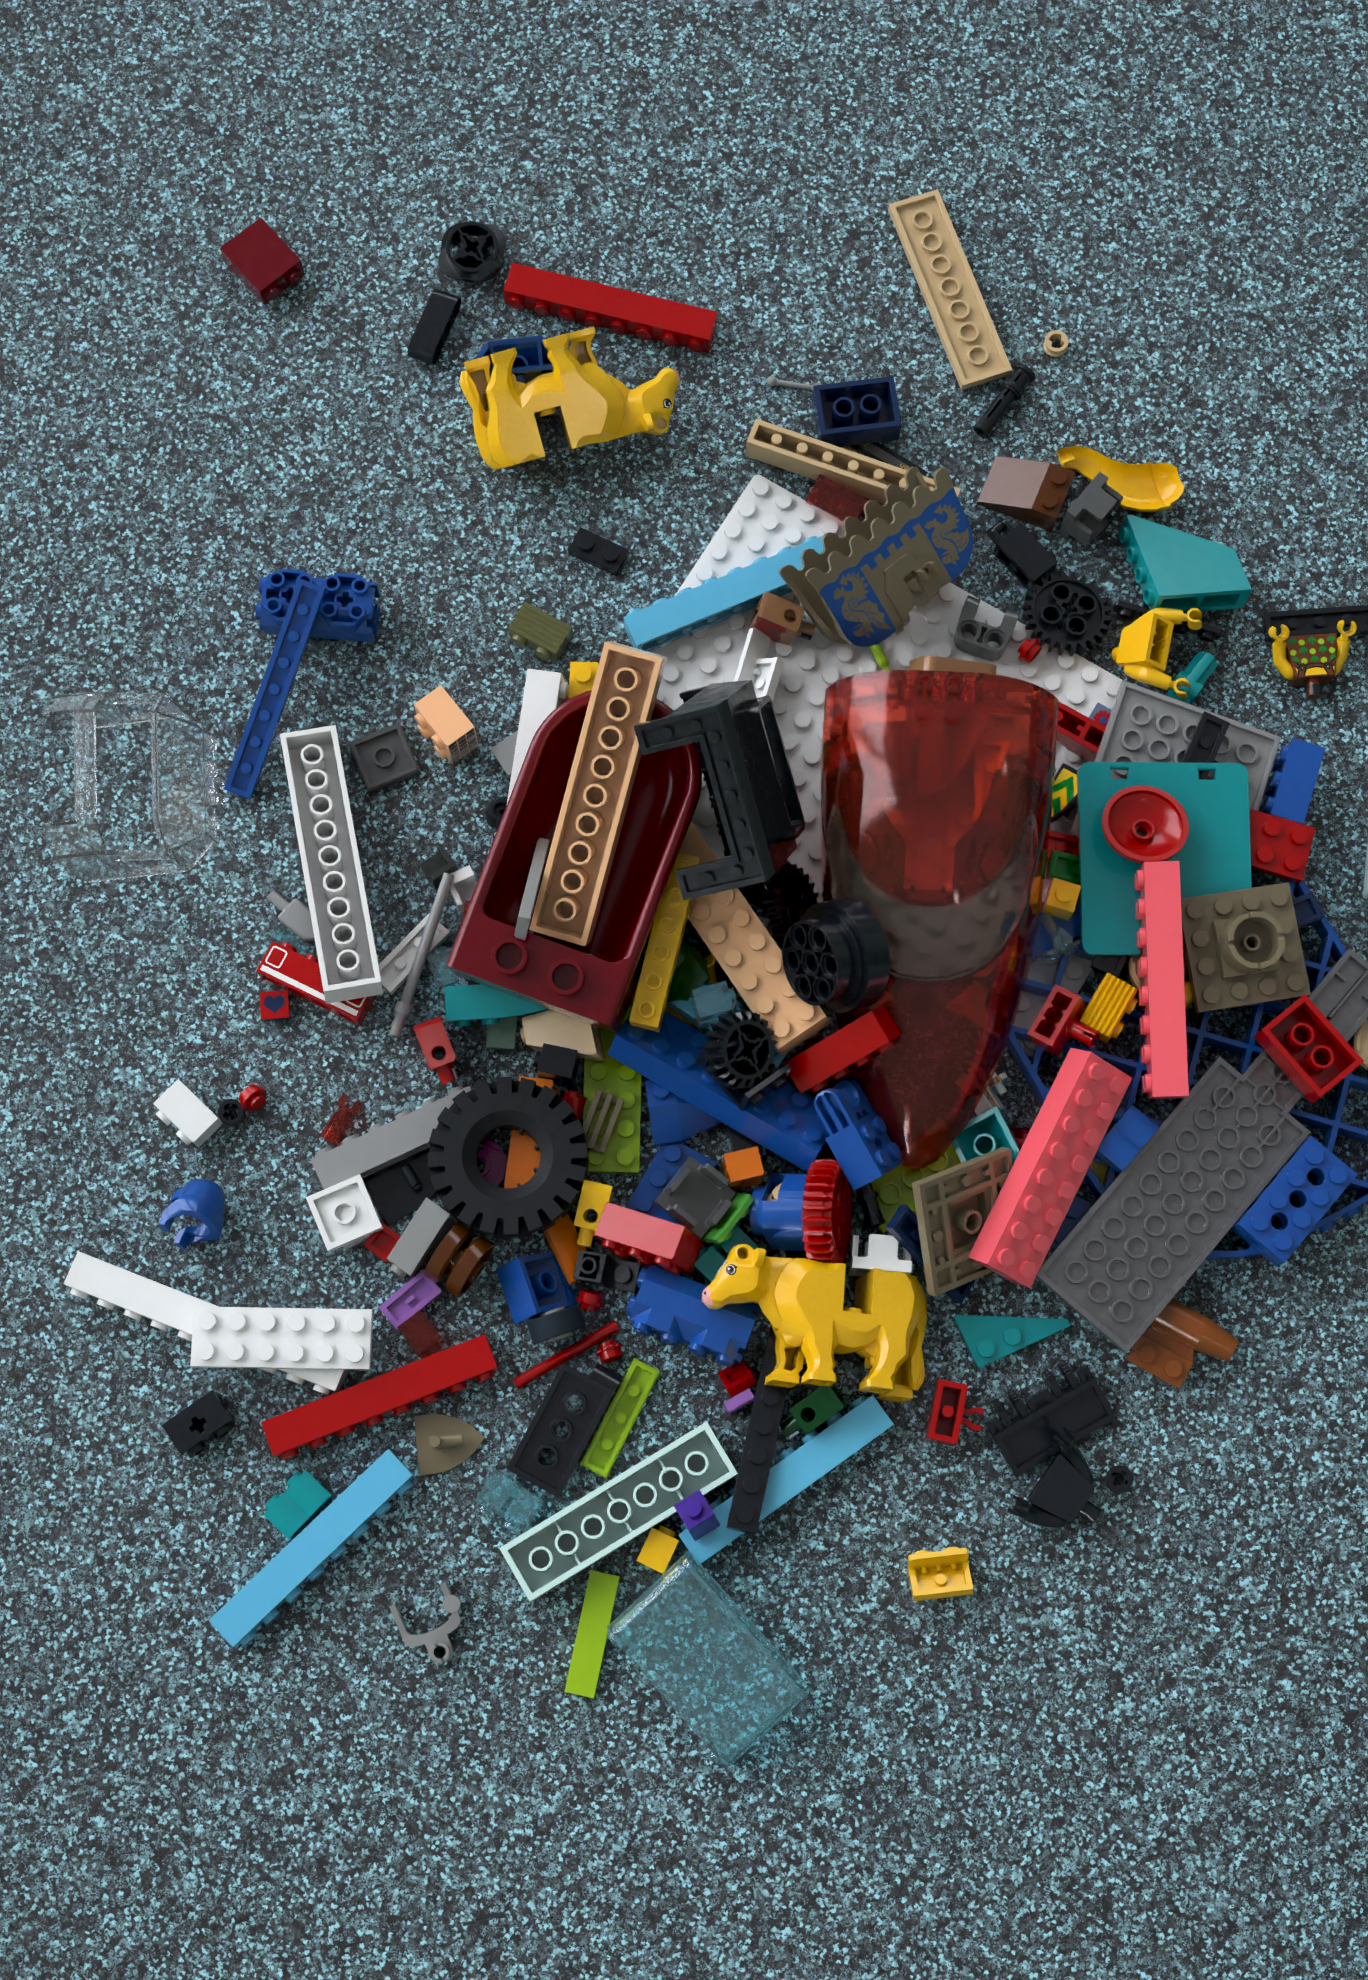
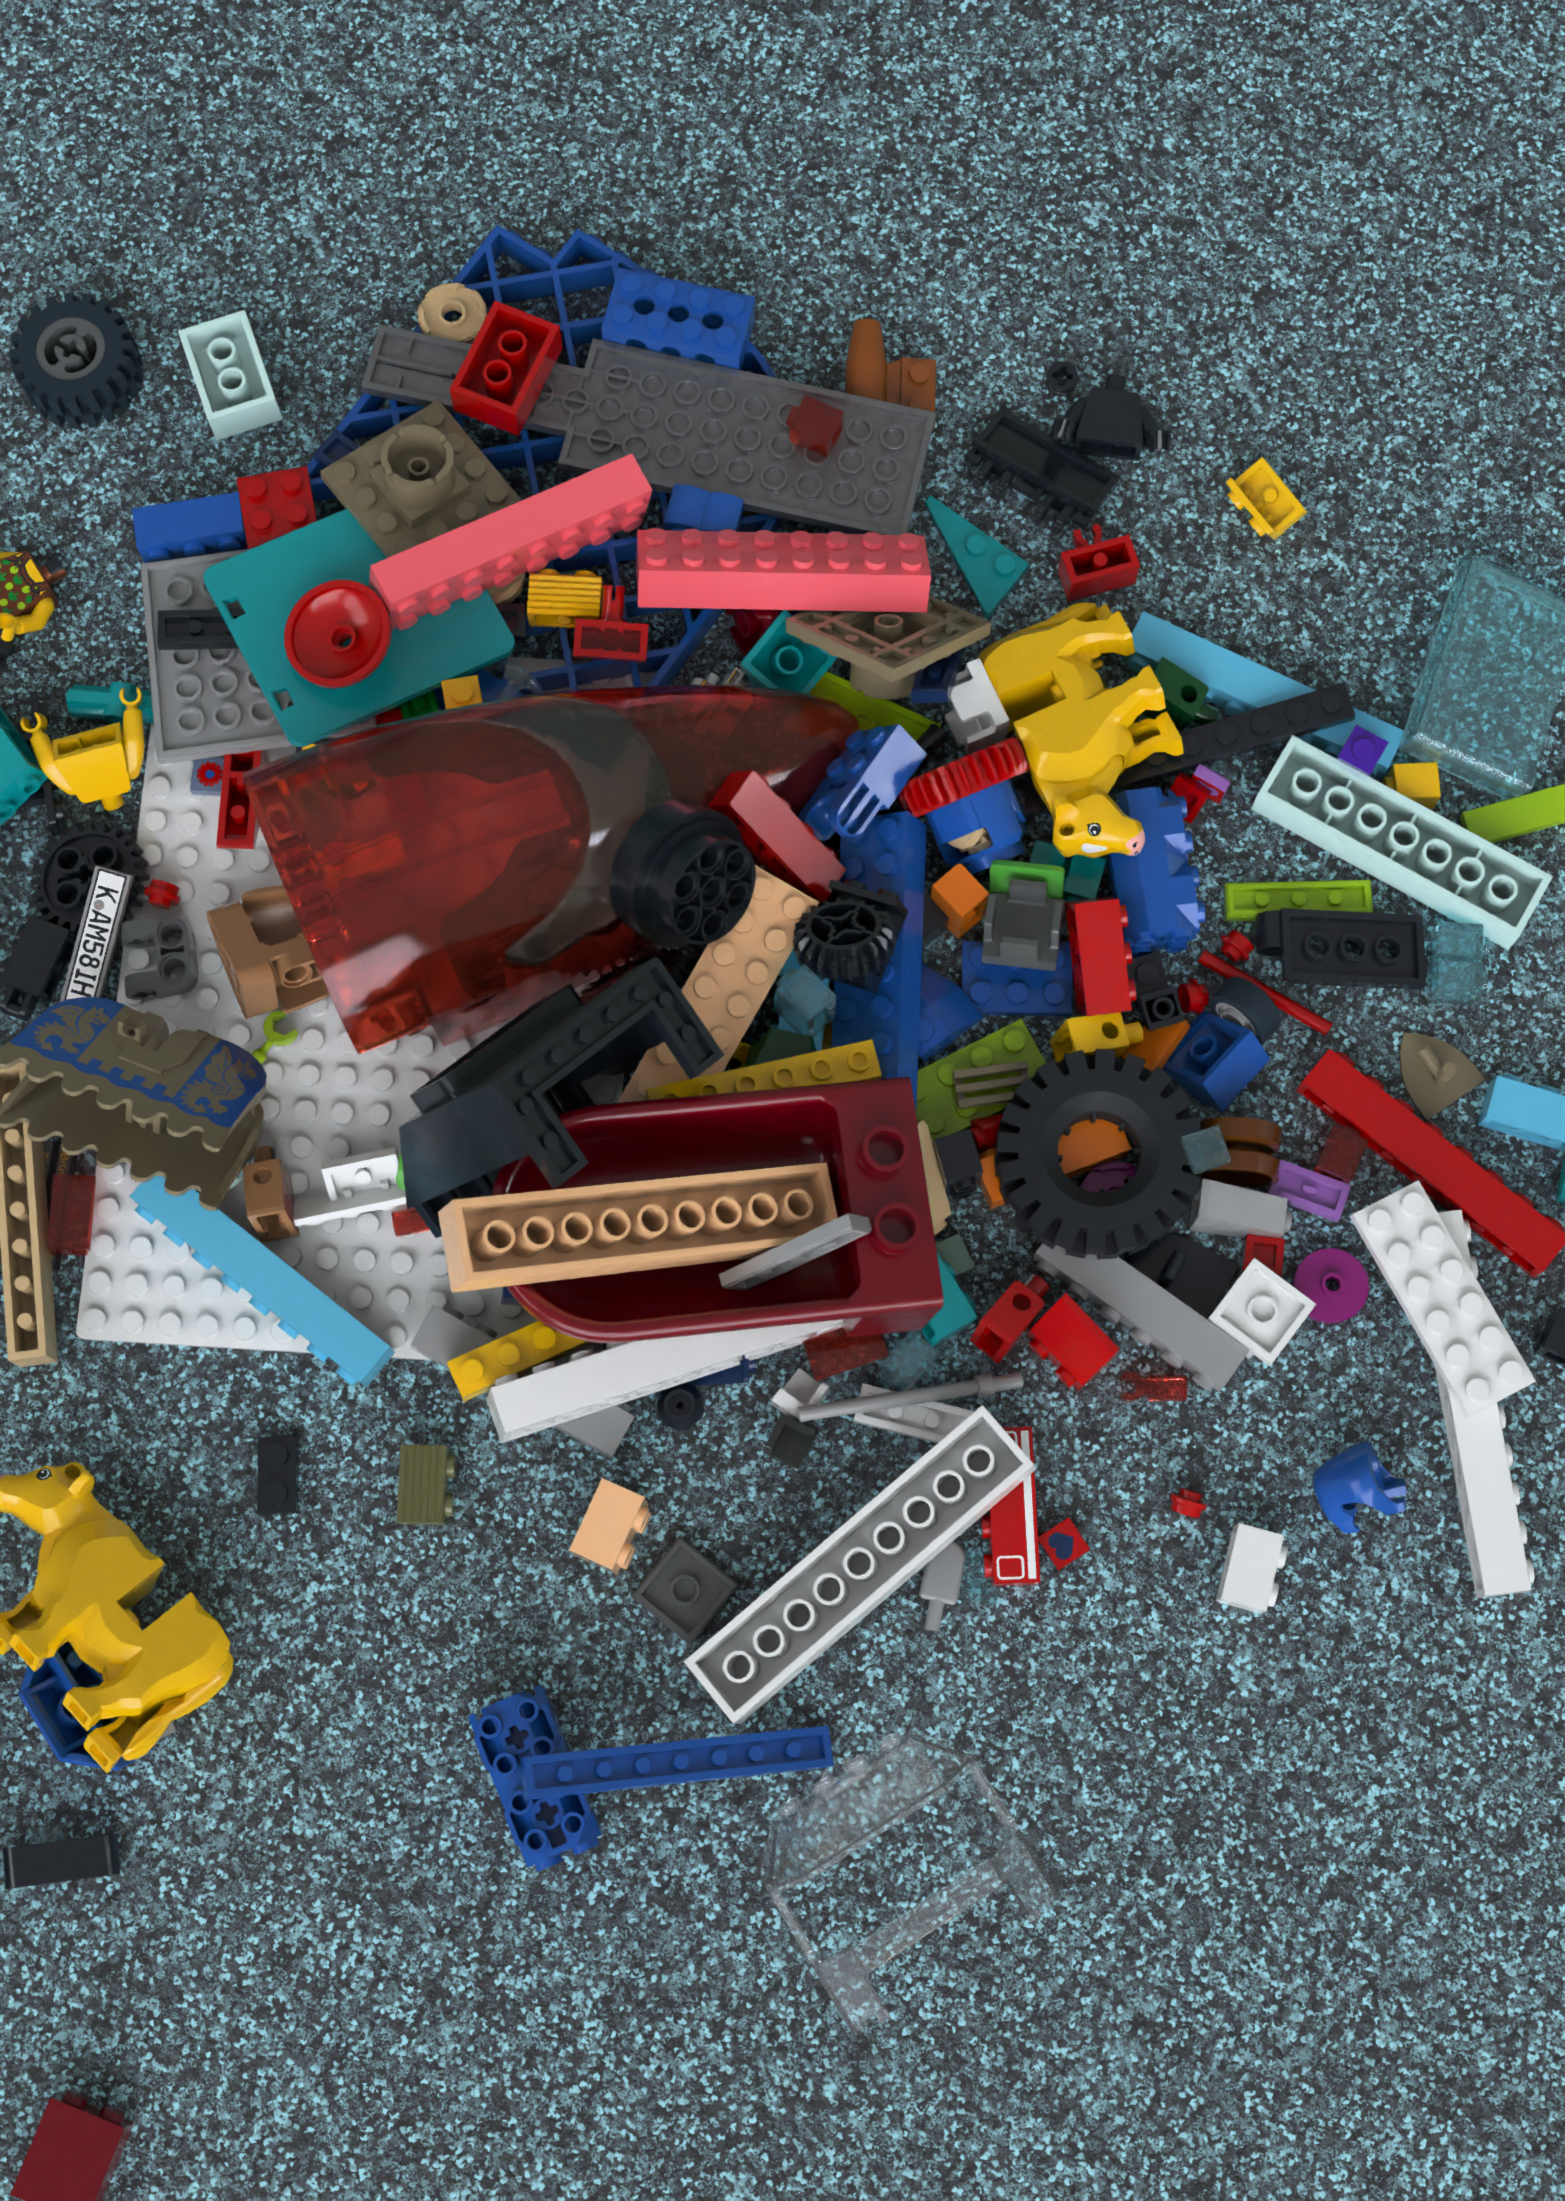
camera: 115 degrees left, 0 degrees up
black bush [218,1099,246,1127] -> none
none -> tile [60,865,134,1002]
none -> clear red brick [786,395,844,458]
none -> red slope [1027,1293,1120,1391]
none -> clear light blue tile [1180,1125,1232,1175]
none -> magenta plate [1292,1248,1369,1324]

